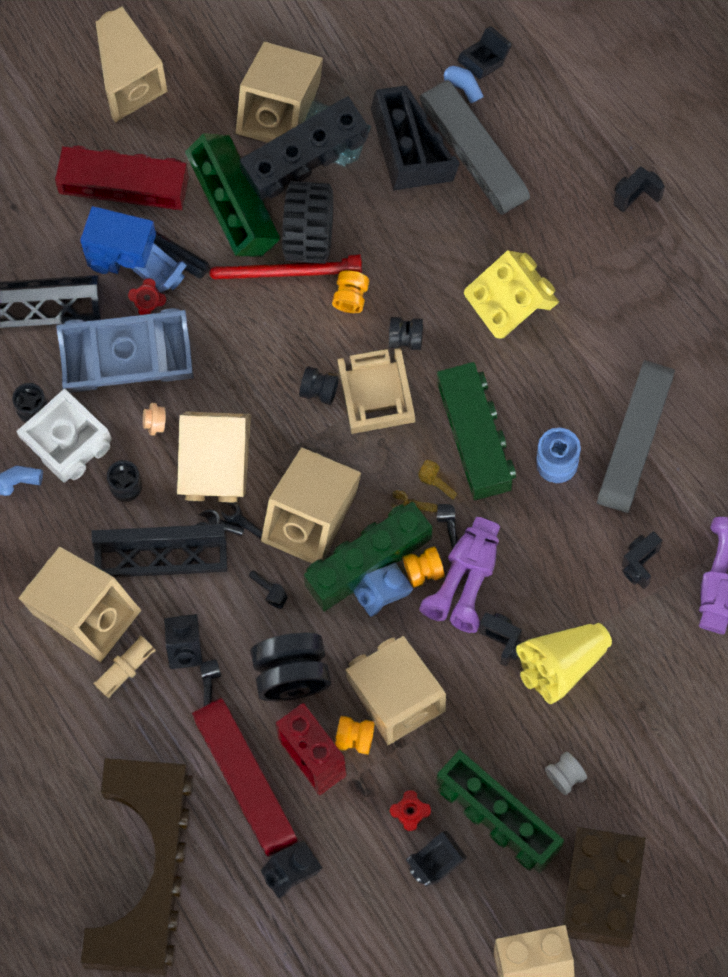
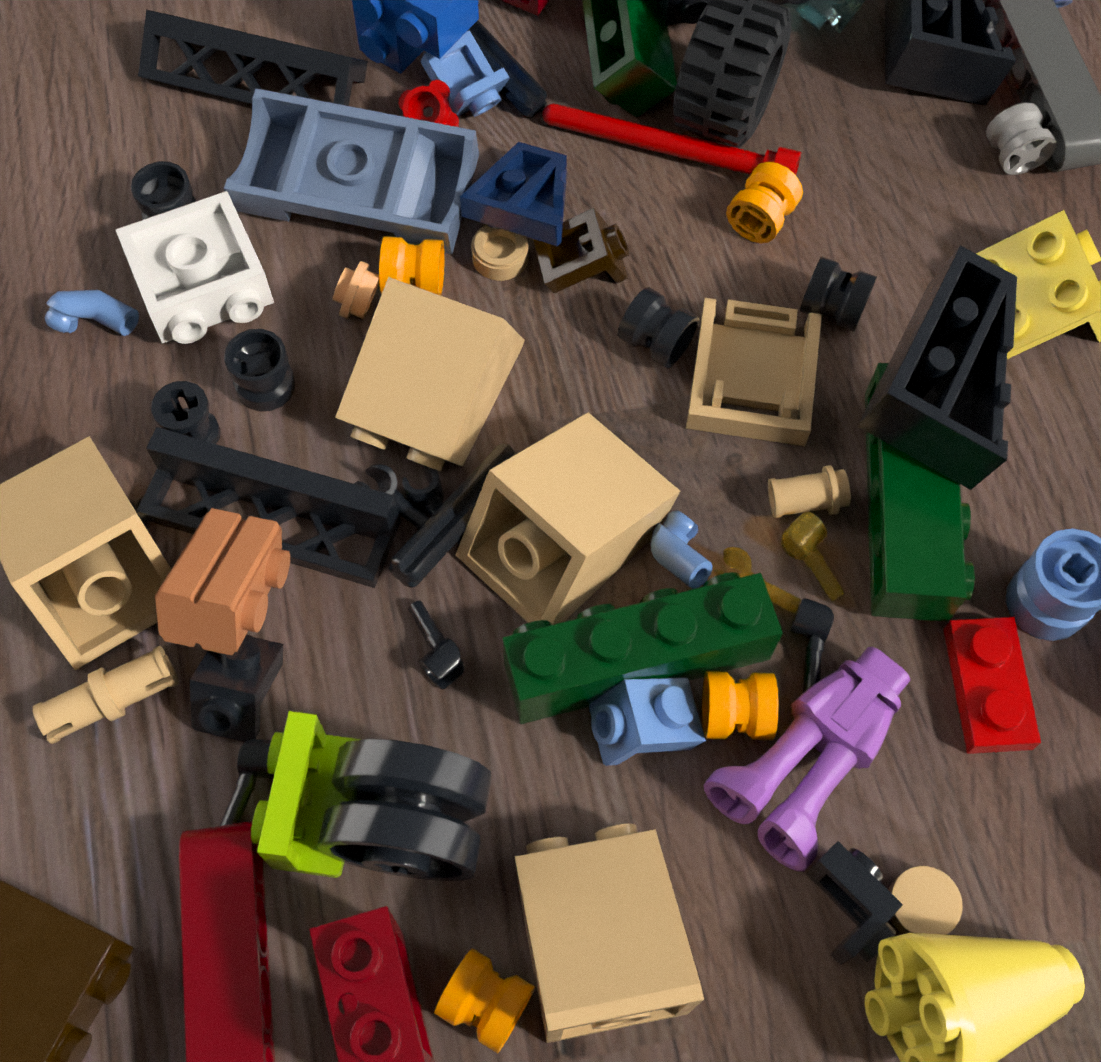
camera: 15 degrees right, 5 degrees down
none -> black bush [151,381,220,444]
none -> nougat brick [155,508,290,656]
none -> lime bracket [251,711,361,878]
none -> light orange wheel [379,236,445,296]
none -> black axle [389,444,518,588]
none -> dark blue wing [460,142,567,246]
none -> tan tile [471,225,529,281]
none -> dark brown bracket [533,208,629,294]
none -> medium blue arm [651,510,713,589]
none -> tan pin [768,465,851,518]
none -> black wedge [857,245,1017,490]
none -> tan tile [888,866,963,935]
none -> red plate [943,617,1041,754]
none -> light grey wheel [986,103,1057,175]

